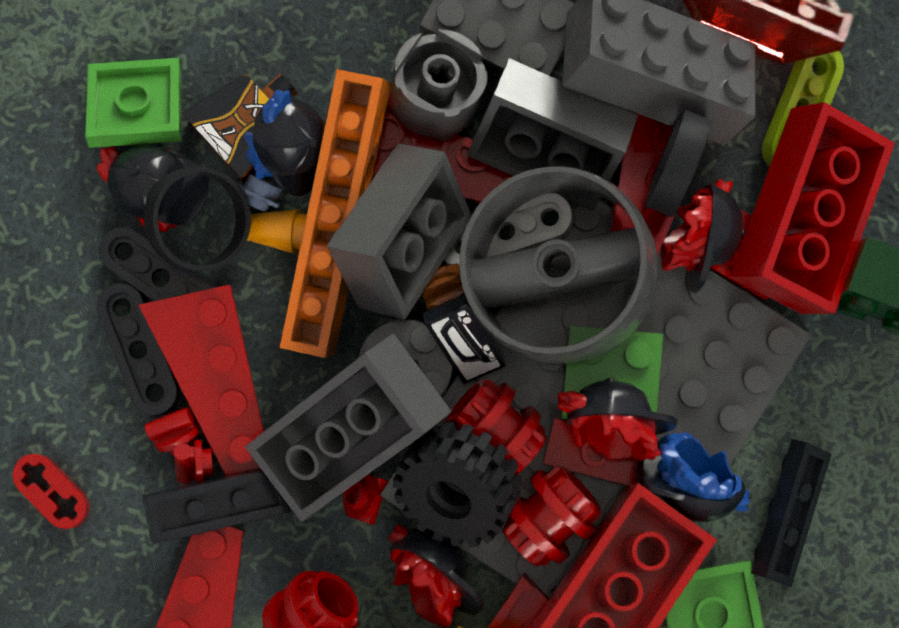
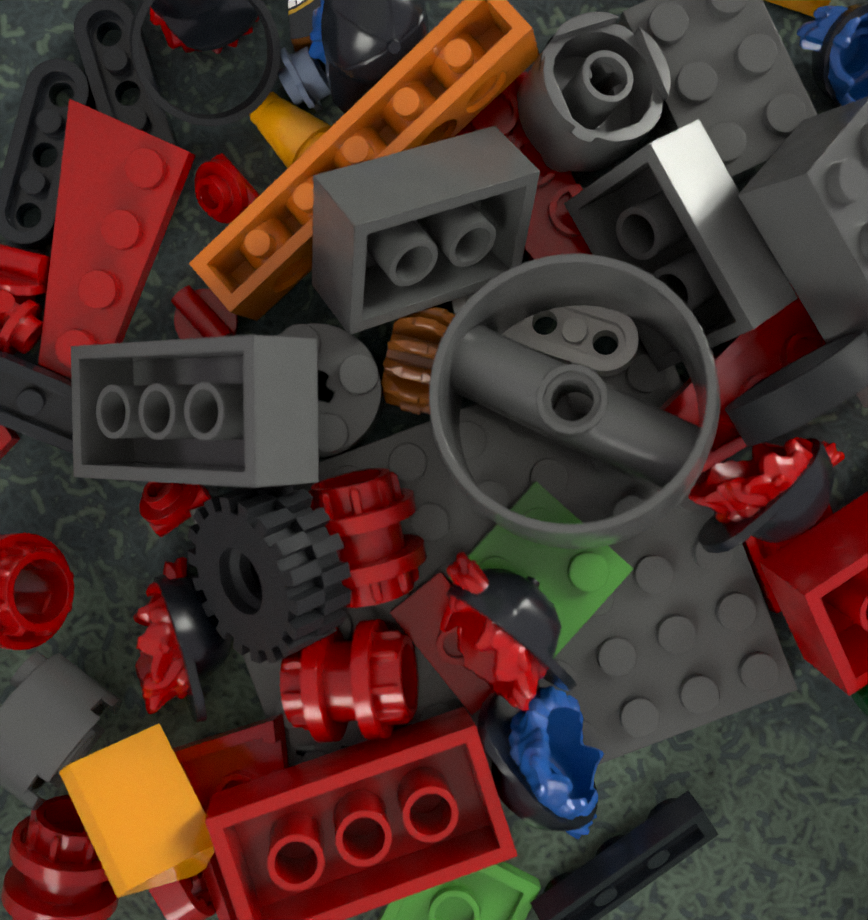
camera: 40 degrees right, 5 degrees up
tile [422,294,506,384] -> none
none -> red plate [171,285,238,339]
none -> red plate [194,153,260,223]

